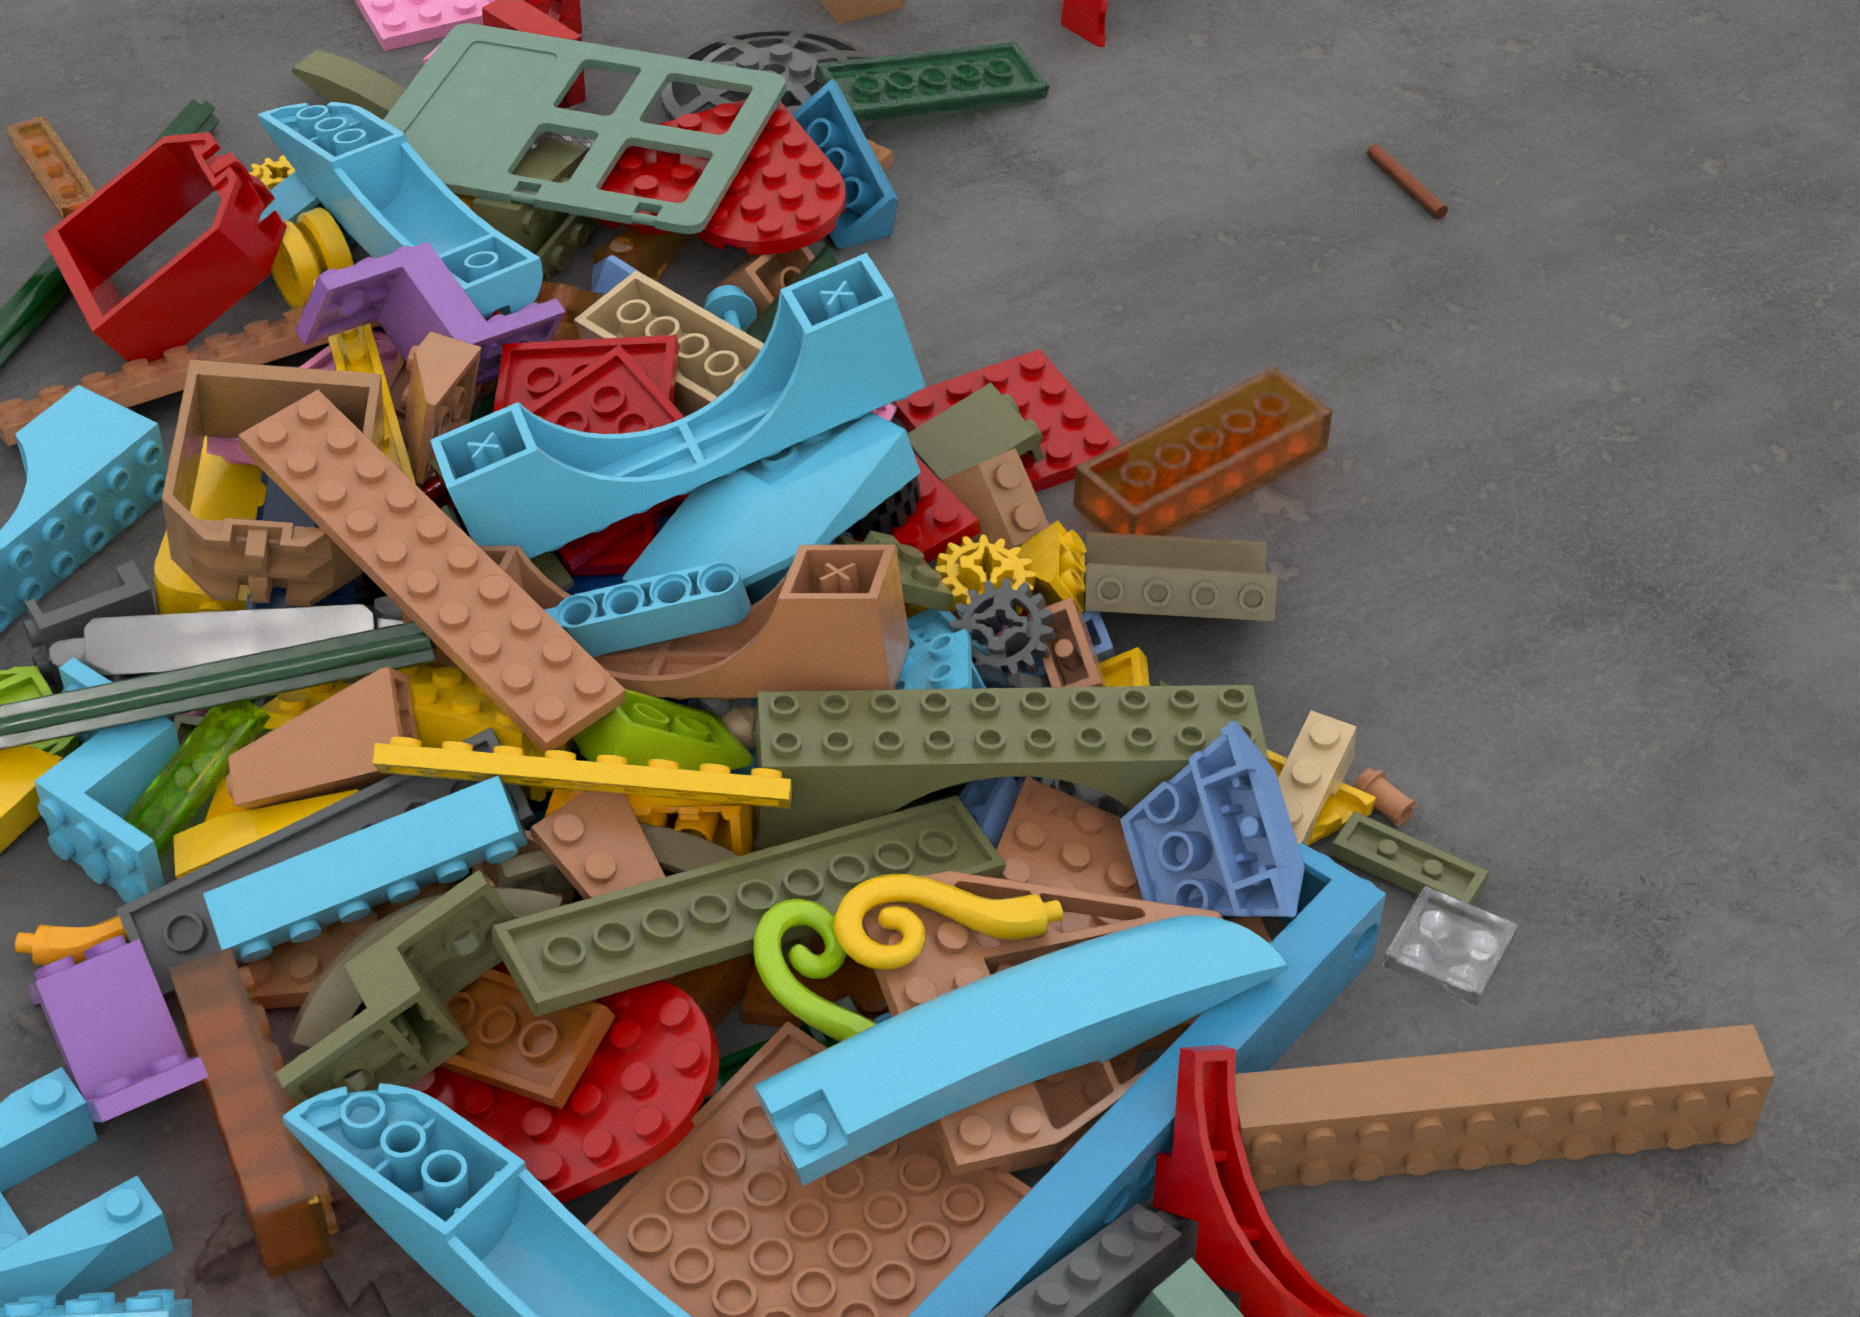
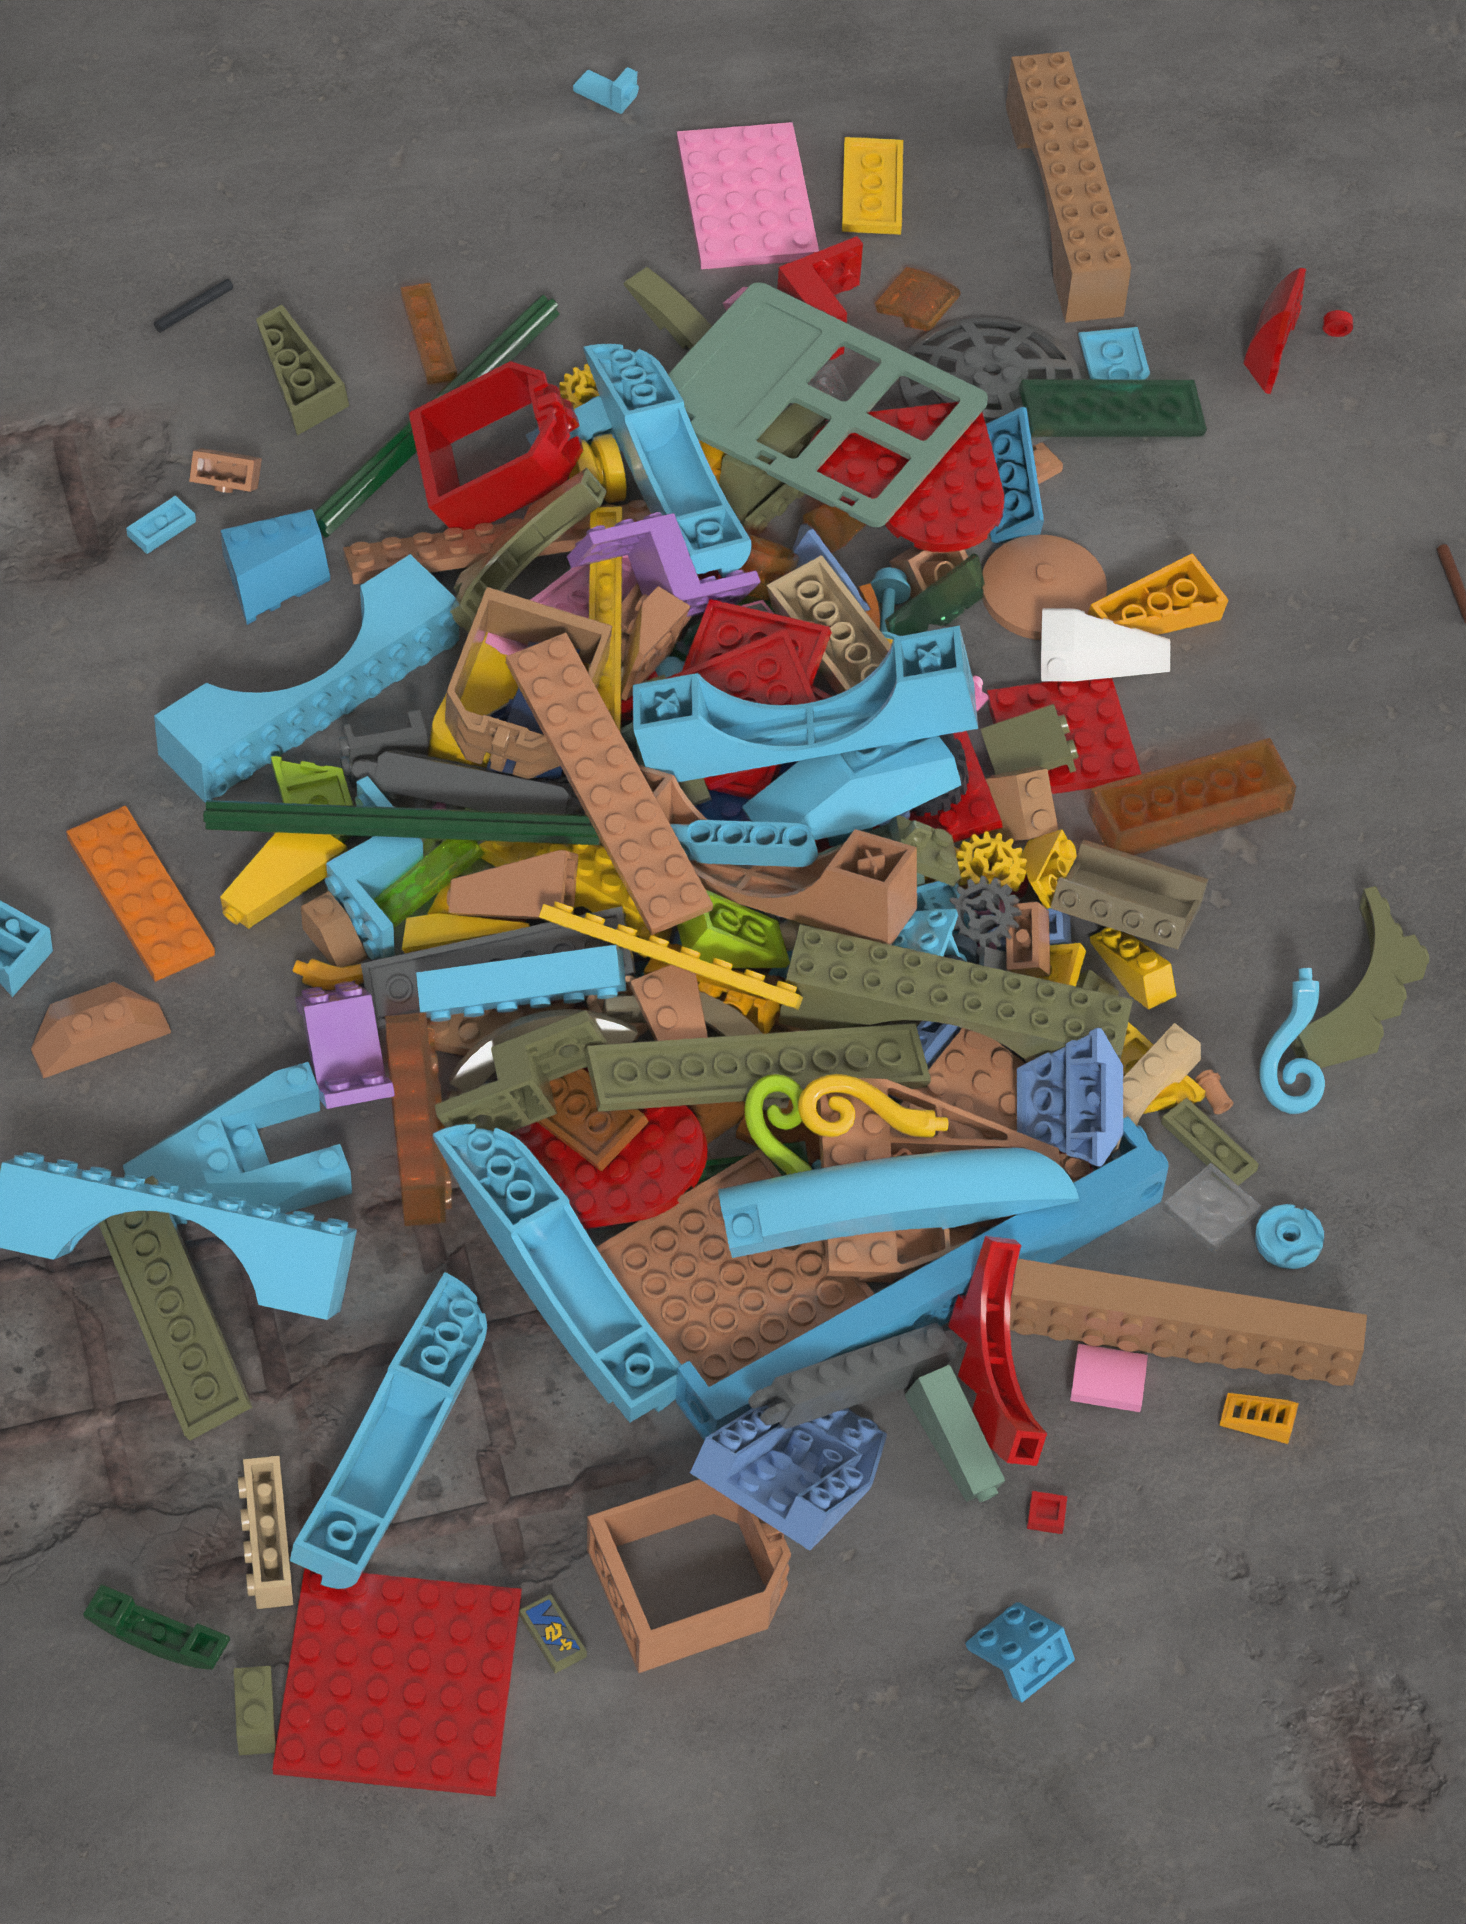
camera: 15 degrees right, 10 degrees up
none -> medium nougat slope [301,891,367,967]
none -> olive arch [450,468,607,633]
none -> clear orange slope [875,267,961,331]
none -> nougat dish [981,535,1107,640]
none -> white wedge [1041,608,1170,681]
none -> bright pink slope [1070,1344,1148,1412]
none -> medium azure tile [1078,327,1150,401]
none -> light orange wedge [1087,553,1228,635]
none -> yellow slope [1089,927,1177,1009]
none -> light orange slope [1219,1393,1299,1444]
none -> medium azure plate [1255,1204,1324,1269]
none -> medium azure plant [1259,968,1325,1114]
none -> olive arch [1291,886,1429,1069]

